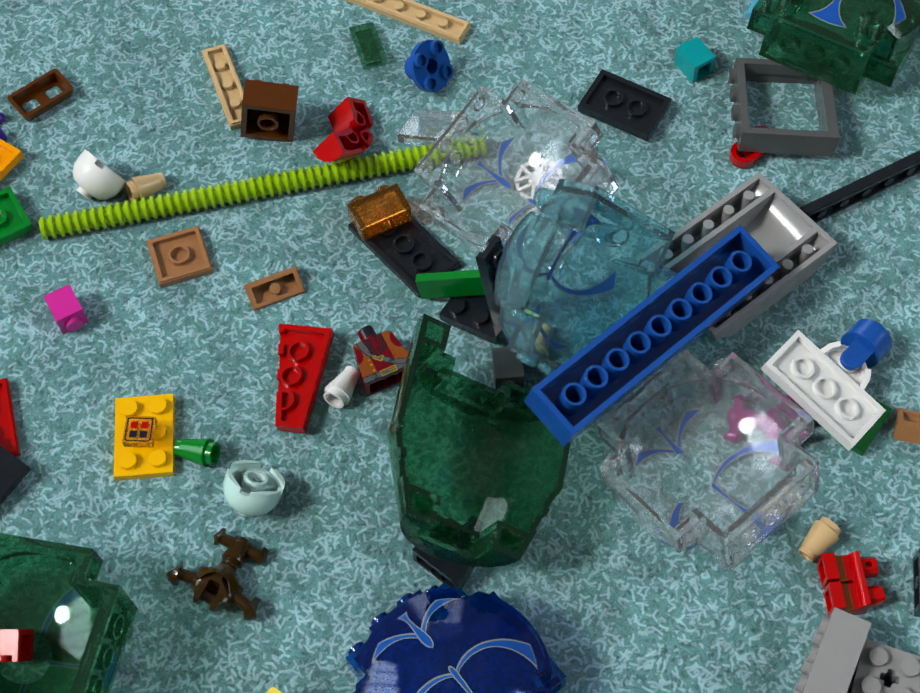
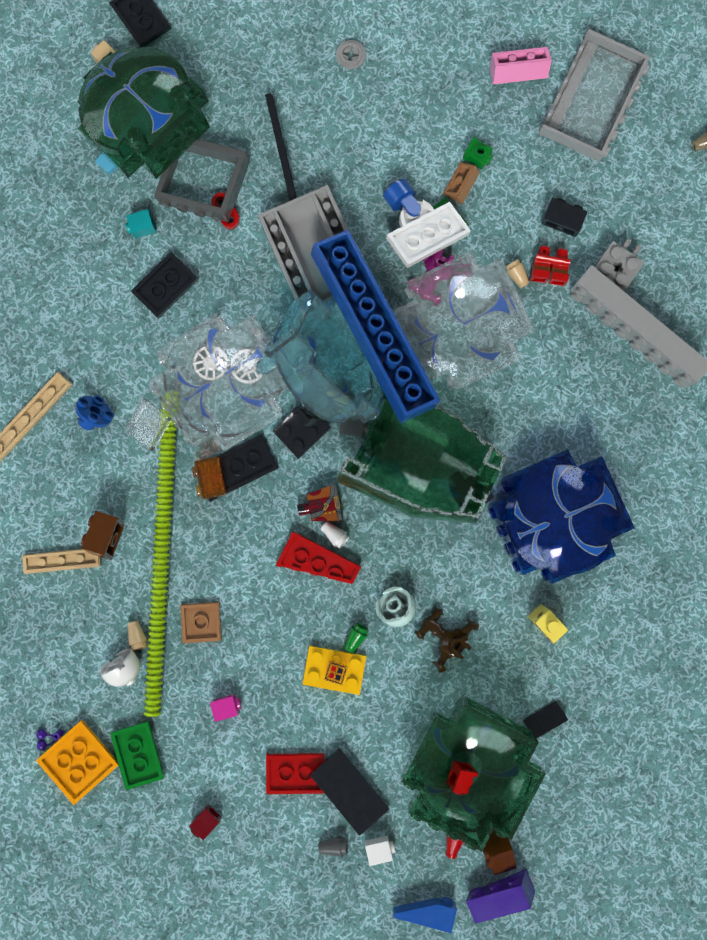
camera: 75 degrees left, 25 degrees up
reddish brown piece [7,69,73,122] -> none
medium nougat slope [243,266,306,311] -> none
red brick [313,97,373,163] -> none
clear green tile [349,22,388,70] -> none
green tile [415,269,485,299] -> none

